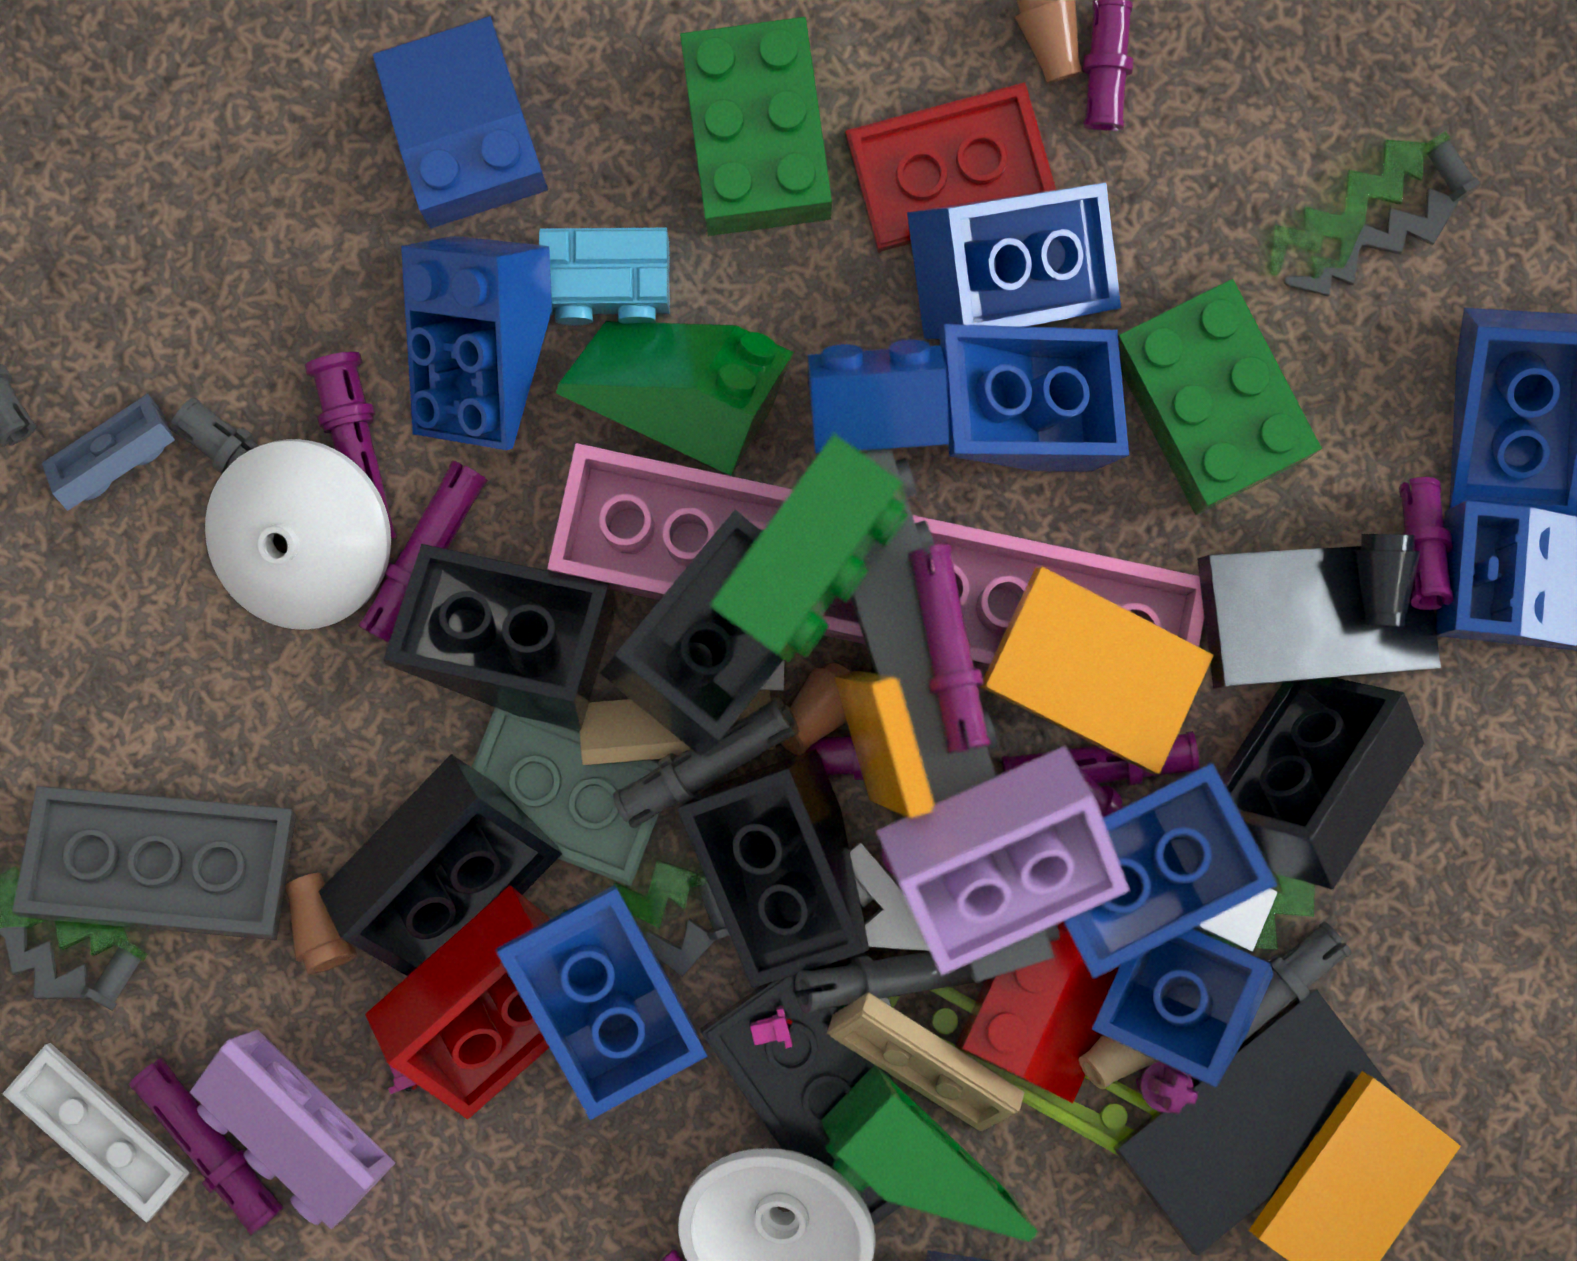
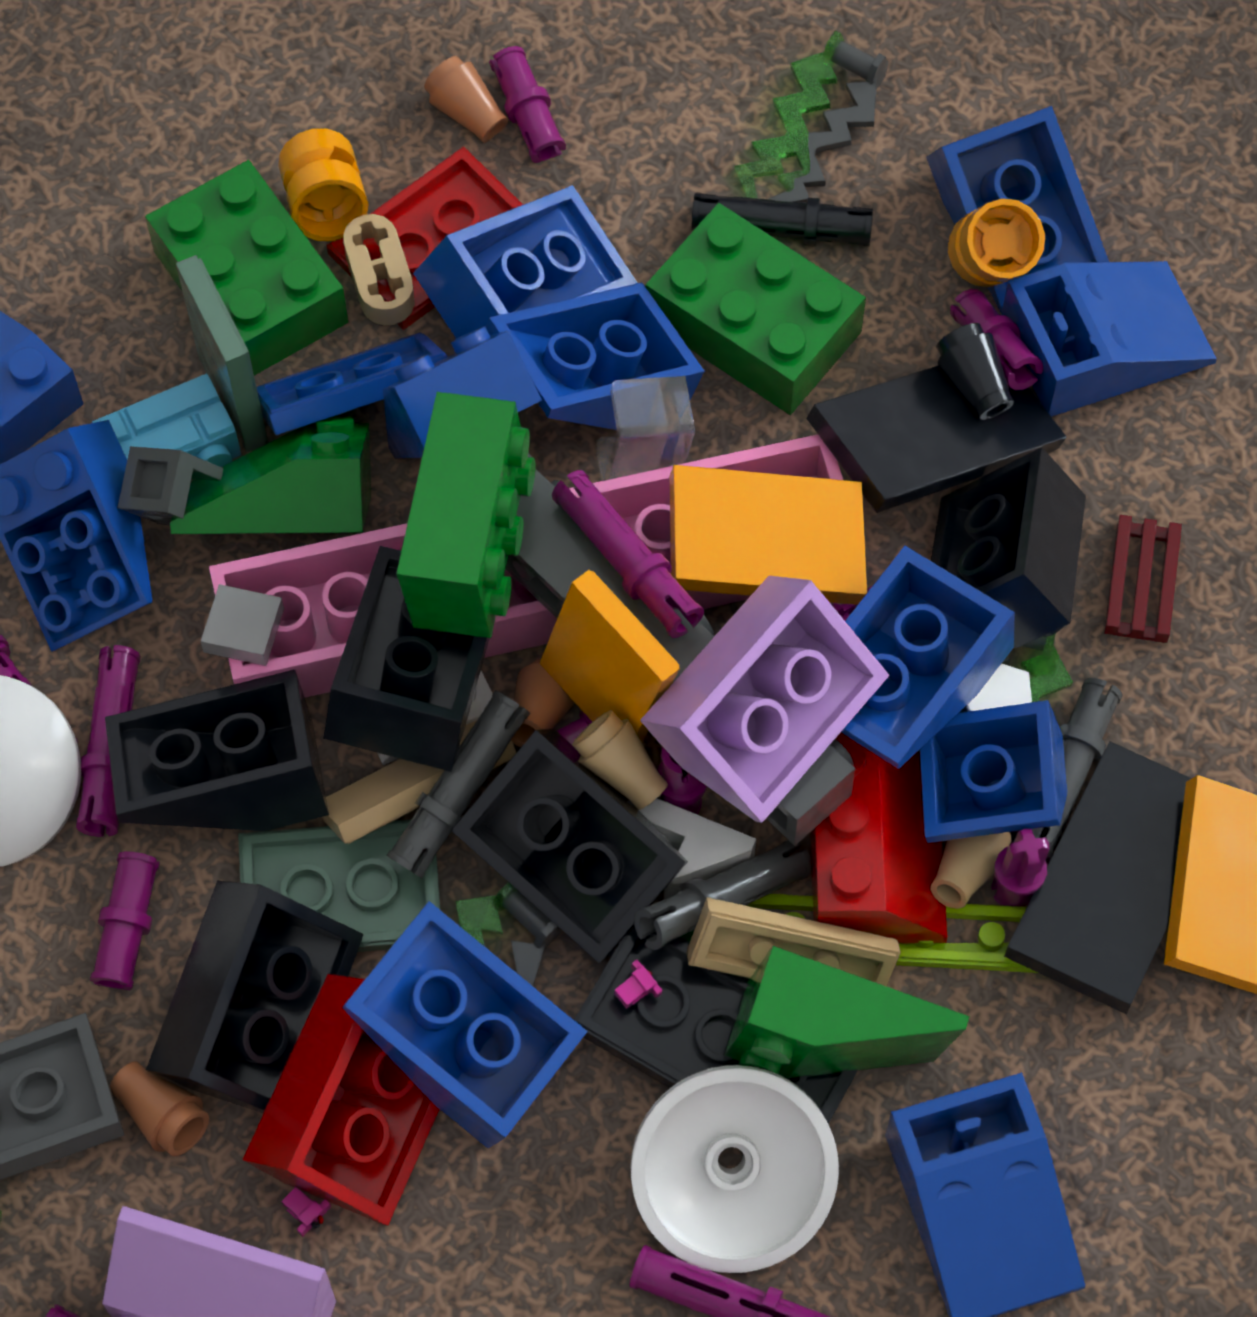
camera: 25 degrees left, 20 degrees down
none -> magenta pin [90,851,160,990]
none -> dark grey panel [118,446,223,526]
none -> sand green tile [176,255,268,453]
none -> light grey tile [200,584,284,666]
none -> blue tile [256,332,448,435]
none -> light orange wheel [278,128,369,241]
none -> tan beam [343,214,415,326]
none -> tan cone [572,710,668,810]
none -> clear panel [595,376,696,481]
none -> black pin [692,192,873,246]
none -> light orange wheel [948,198,1045,287]
none -> dark red tile [1104,515,1182,643]

